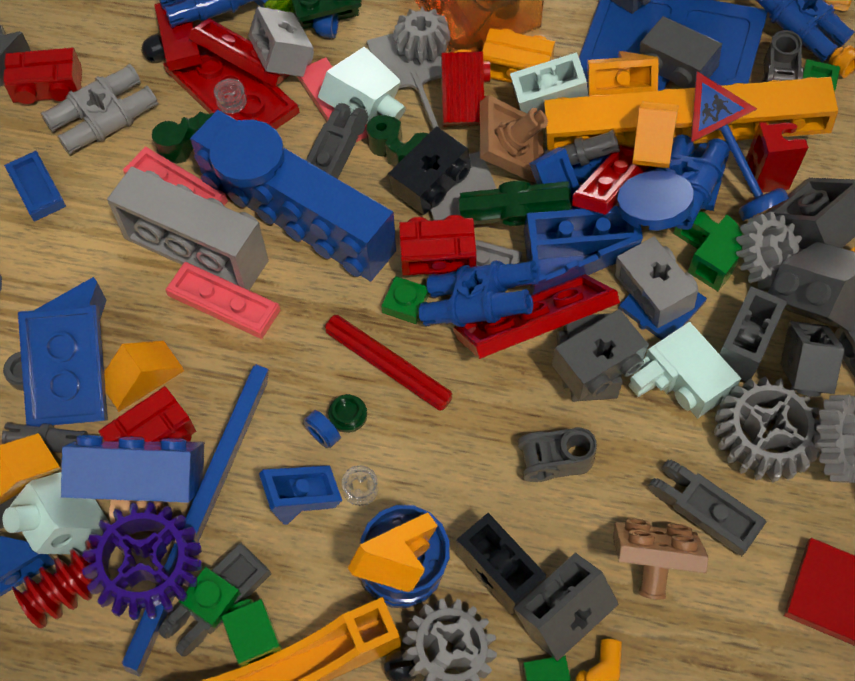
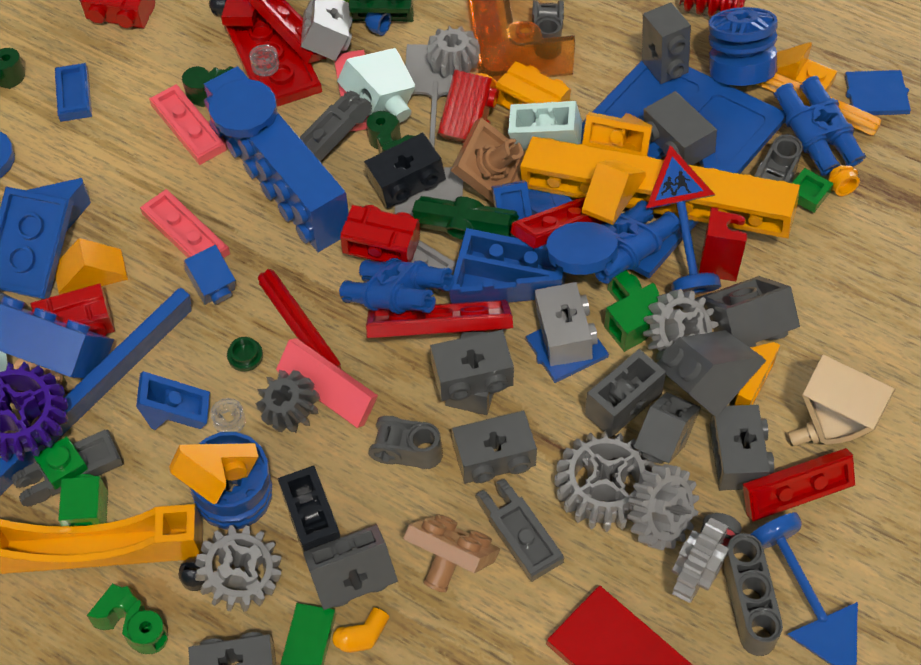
camera: 20 degrees right, 5 degrees down
light grey pin [41,64,158,155] -> none
light grey brick [107,166,269,290] -> none
blue tile [304,410,341,448] -> none
green plate [381,276,430,324] -> none
dark grey pin [545,130,620,166] -> none
light aqua hinge [629,322,741,419] -> none
none -> blue brick [184,245,236,305]
none -> dark grey gear [255,370,320,433]
none -> coral tile [276,338,378,428]
none -> dark grey brick [452,410,537,484]

